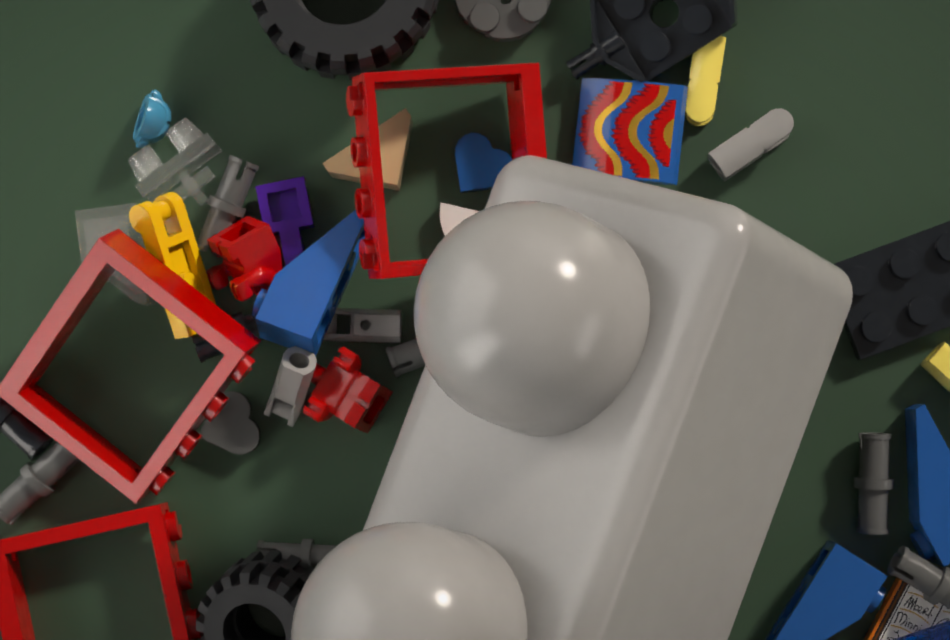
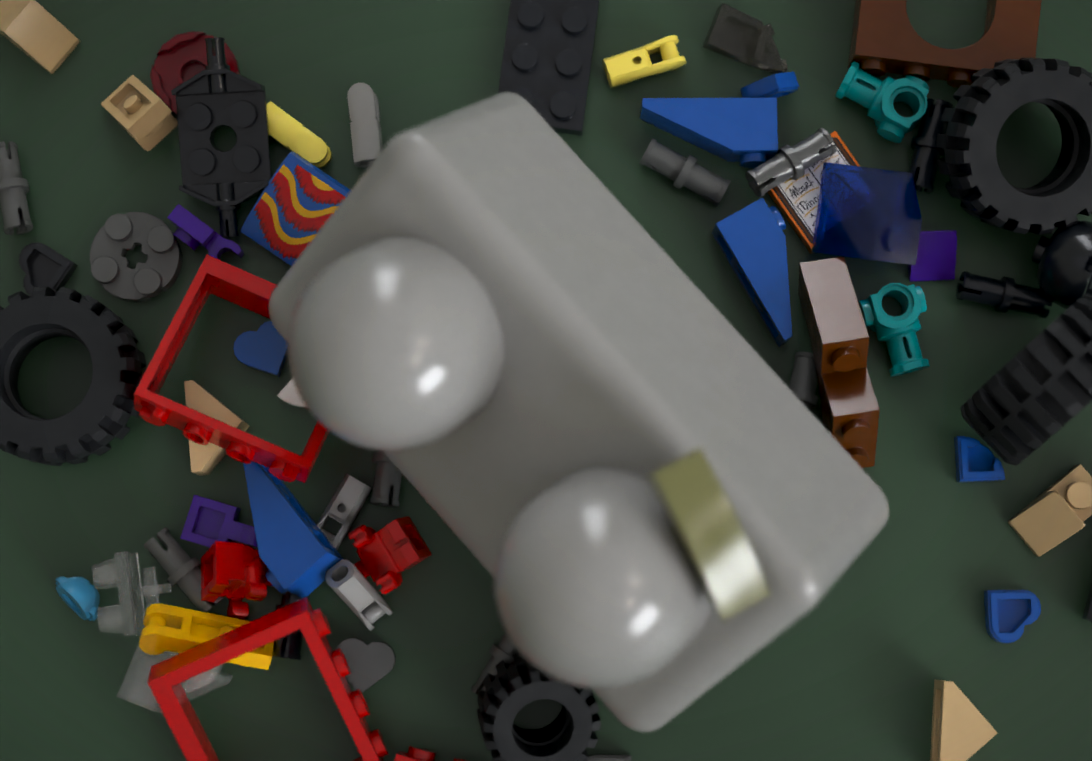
camera: 65 degrees left, 5 degrees down
none -> dark purple plate [167,204,244,260]

